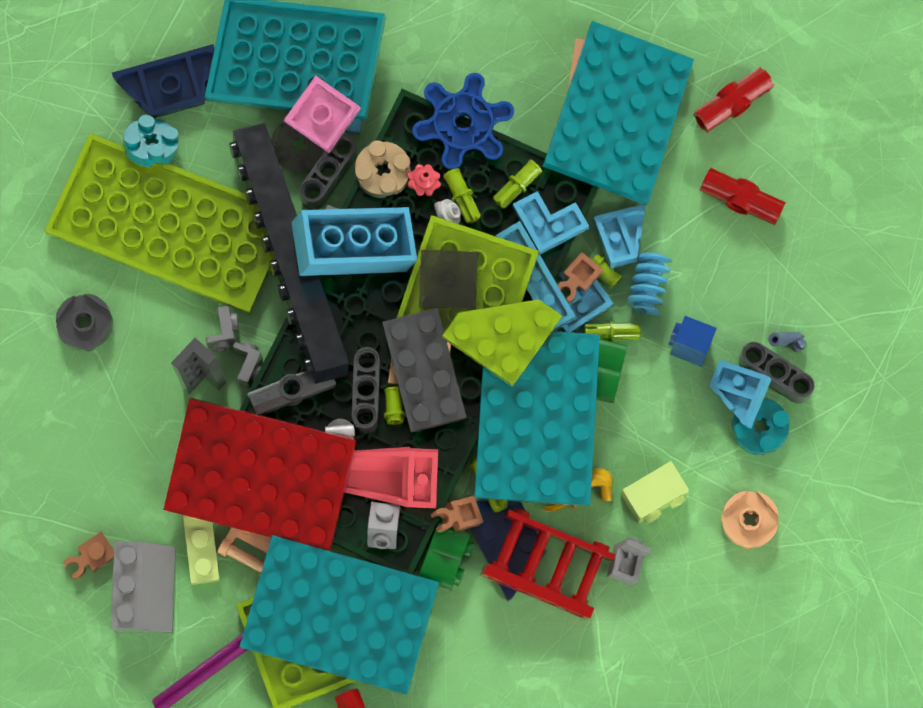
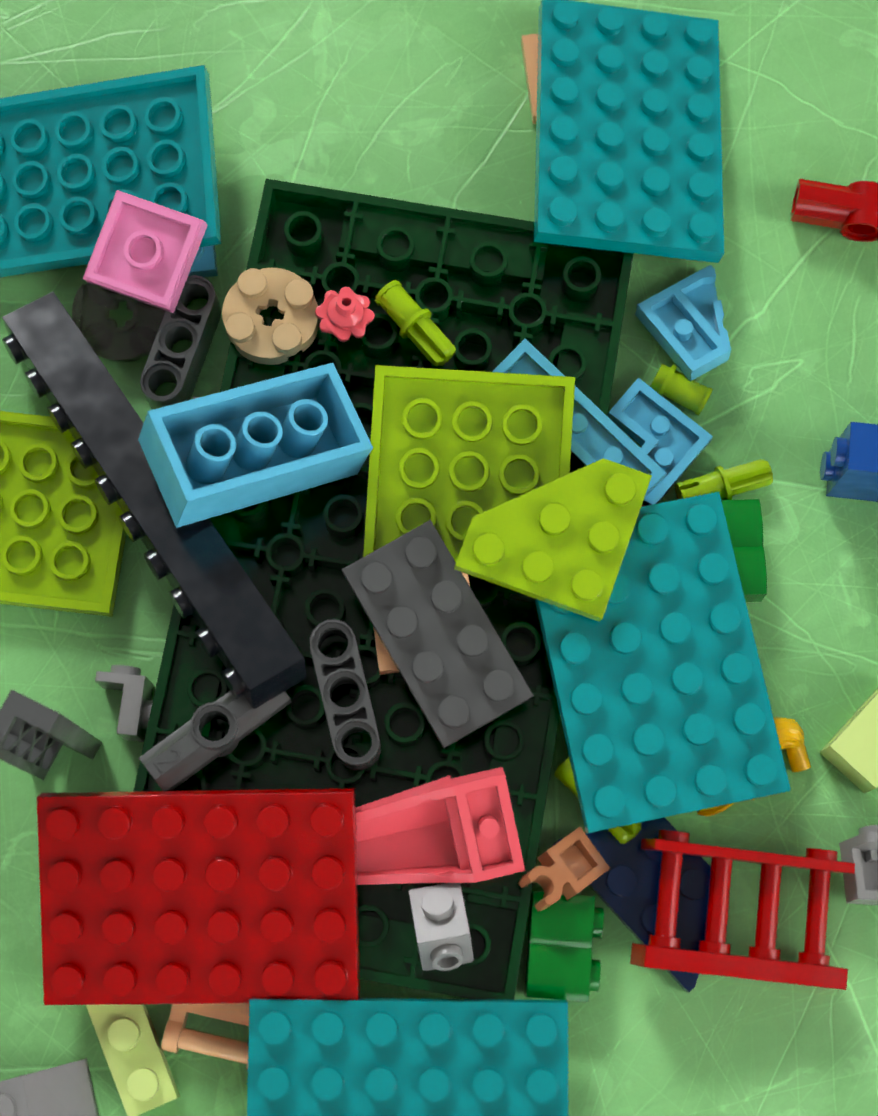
camera: 15 degrees left, 0 degrees up
light grey bracket [205,306,239,352] -> none
white plate [325,419,355,439] -> none
lime pin [384,387,406,425] -> none
blue plate [413,73,514,170] -> none
clear smoke plate [419,250,479,310] -> none
white plate [434,199,461,224] -> none
lime axle [493,160,542,209] -> none
medium azure plate [513,191,589,254] -> none
nougat plate [558,252,603,304] -> none
medium azure piece [627,253,673,315] -> none
red piece [693,67,774,133] -> none

